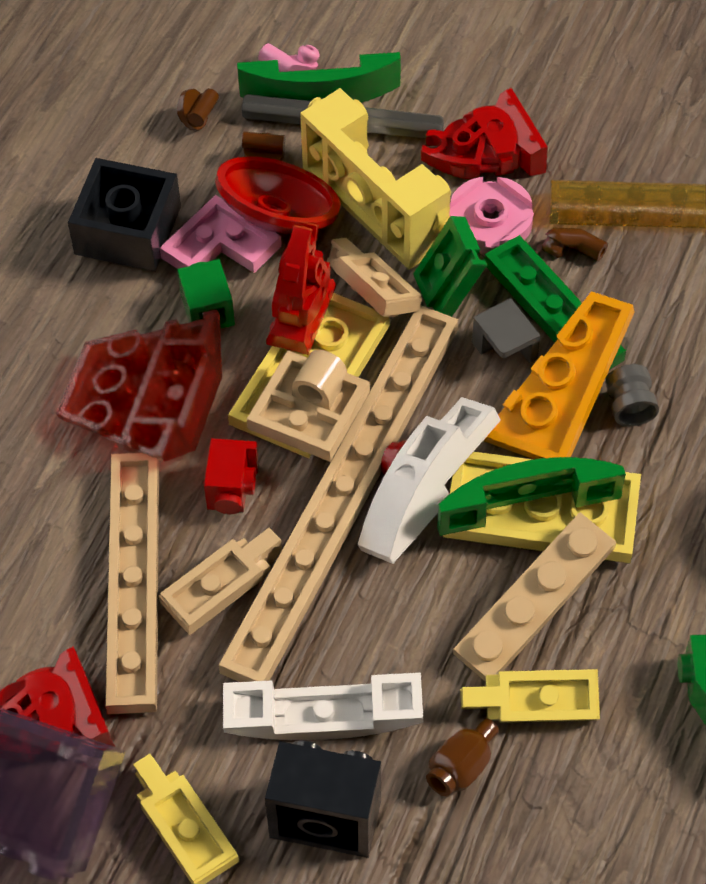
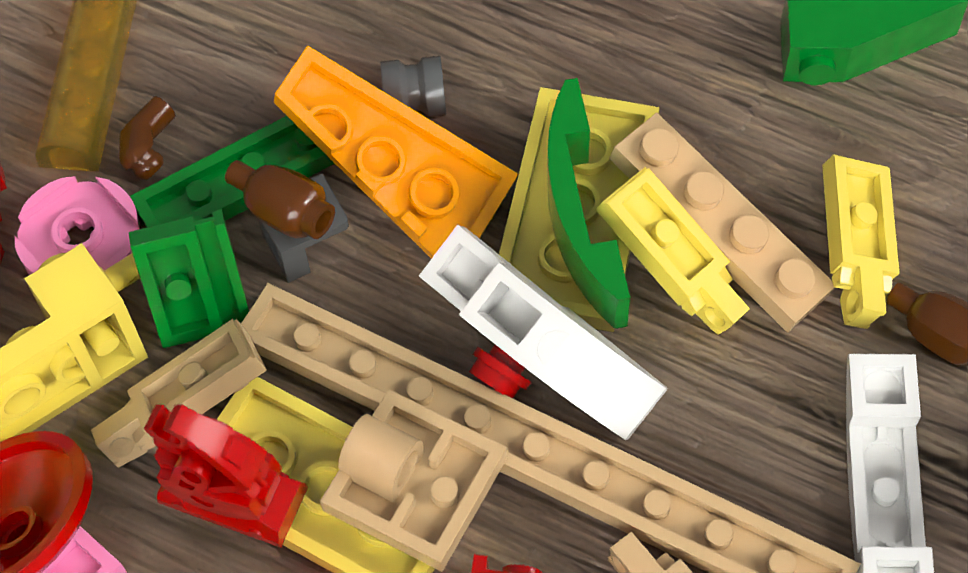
camera: 85 degrees left, 5 degrees up
none -> reddish brown plant [225,160,335,239]
none -> light yellow hinge [595,167,750,335]

